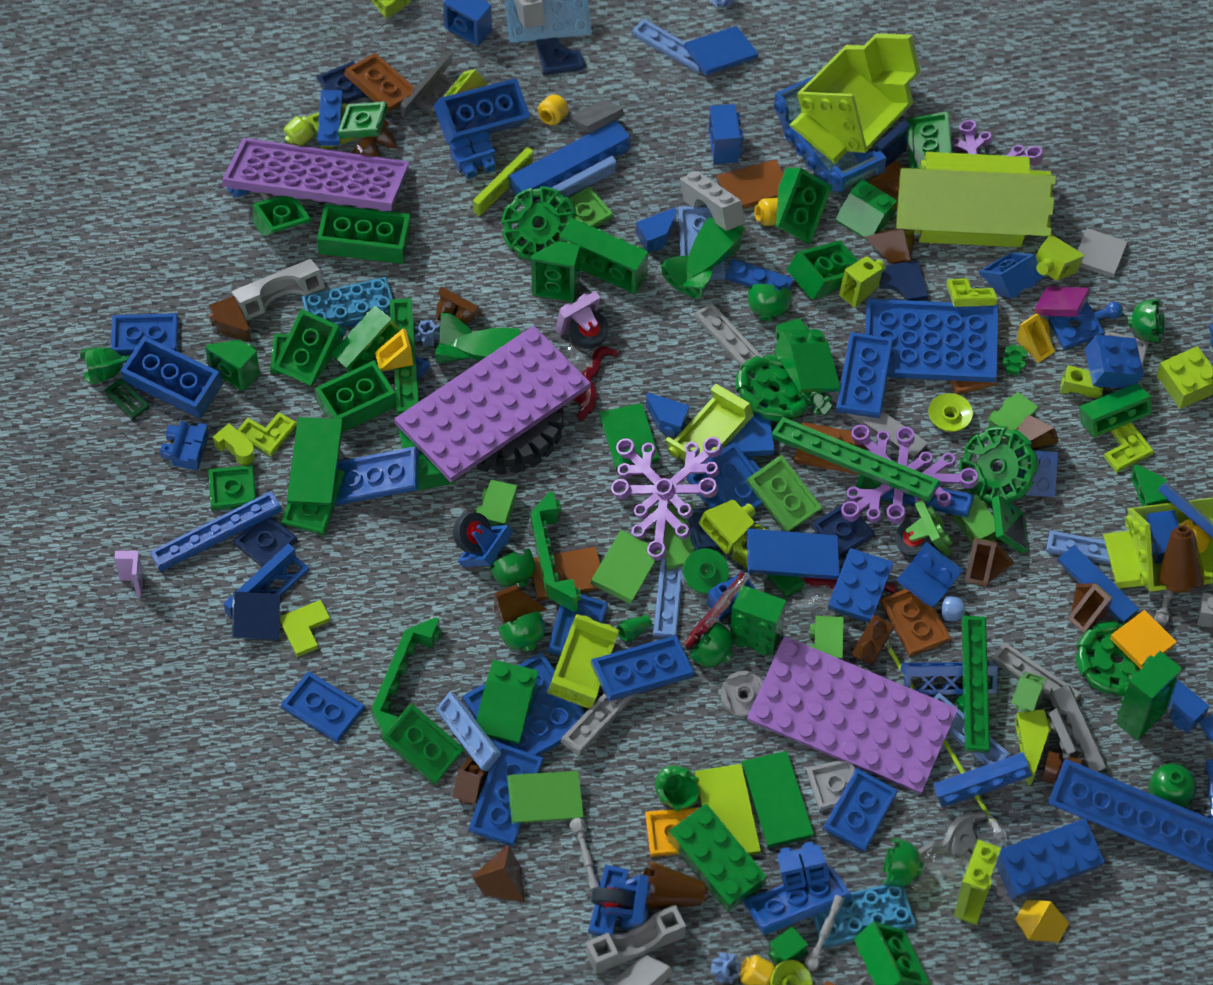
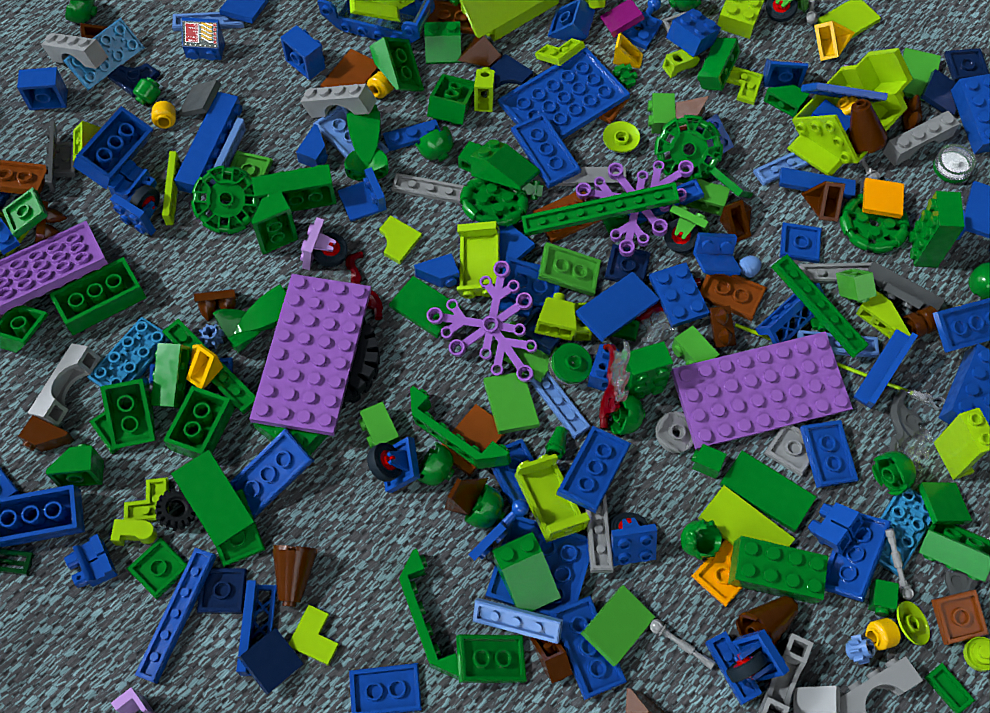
camera: 40 degrees left, 5 degrees up
none -> blue plate [110,185,160,236]
none -> green head [133,77,161,106]
none -> black tyre [155,488,195,531]
none -> slope [182,17,225,61]
none -> reddish brown cone [273,545,317,607]
none -> blue bracket [338,167,387,222]
none -> lime tile [379,215,422,264]
none -> blue plate [468,499,529,561]
none -> blue plate [610,512,657,566]
none -> green brick [691,444,727,479]
none -> blue slope [763,59,808,88]
none -> blue tile [779,222,822,263]
none -> green tile [917,482,972,524]

